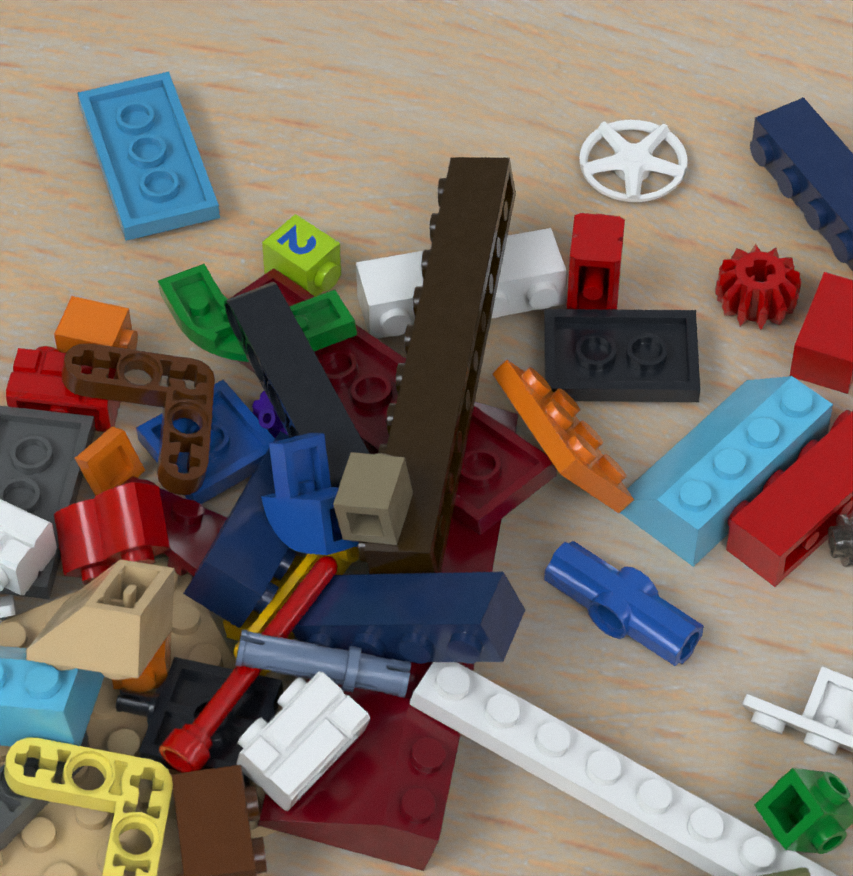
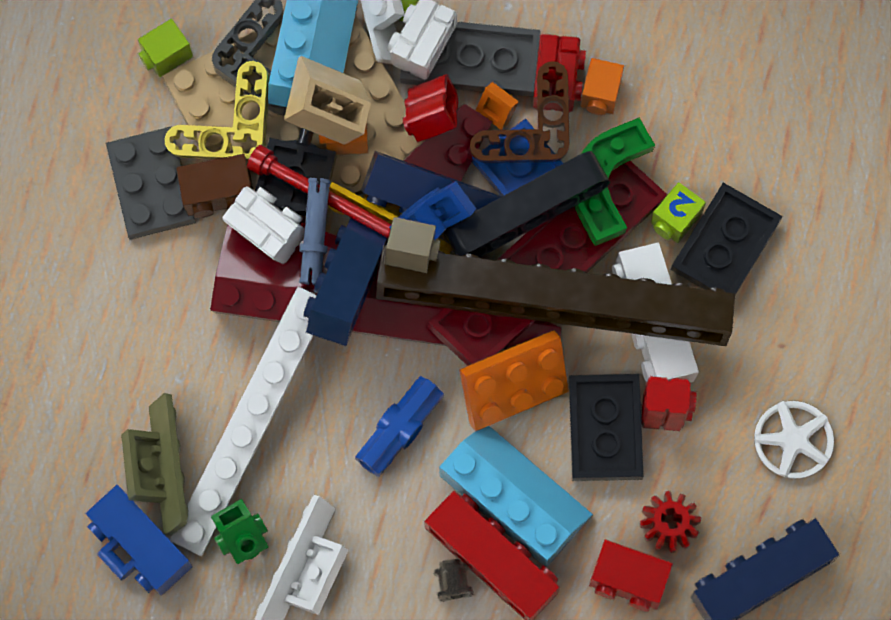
camera: 90 degrees right, 20 degrees up
dark azure plate [78,71,220,241] -> none
none -> black plate [671,183,783,296]

